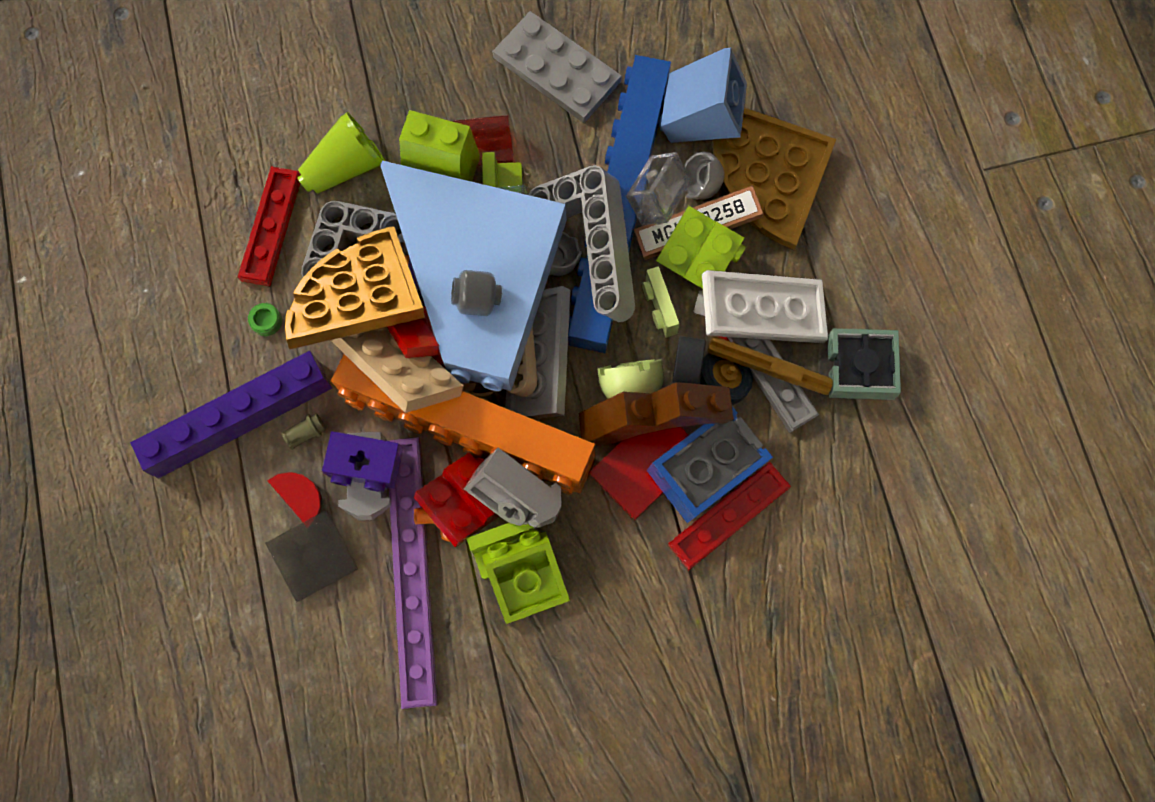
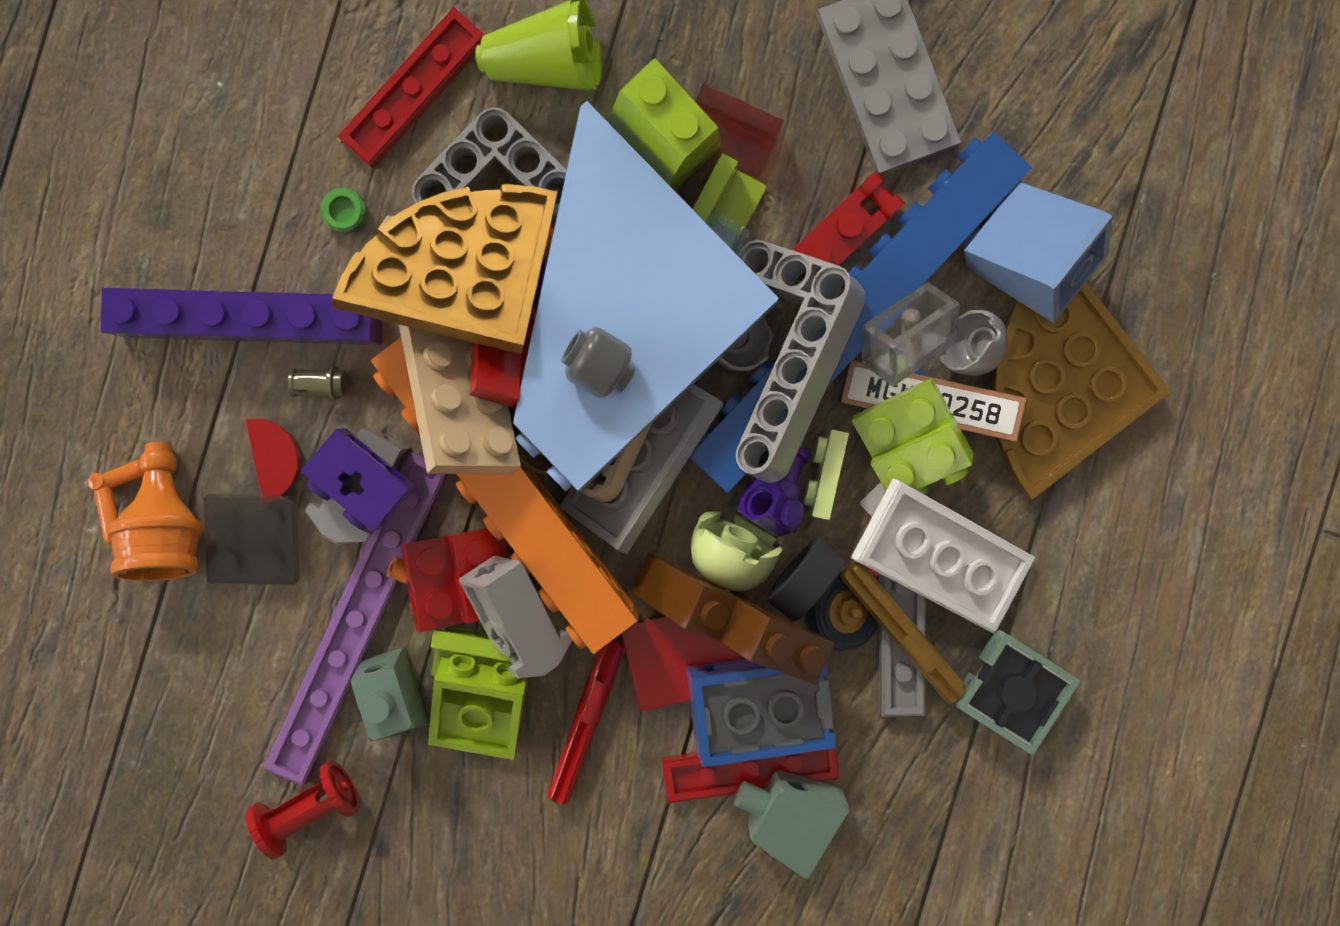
camera: 25 degrees right, 15 degrees up
none -> orange piece [88,442,205,581]
none -> red hose [245,760,360,860]
none -> sand green torso [351,646,430,742]
none -> red axle [547,638,625,805]
none -> sand green torso [734,770,850,879]
none -> dark purple connector [737,447,811,536]
none -> red plate [792,171,905,277]

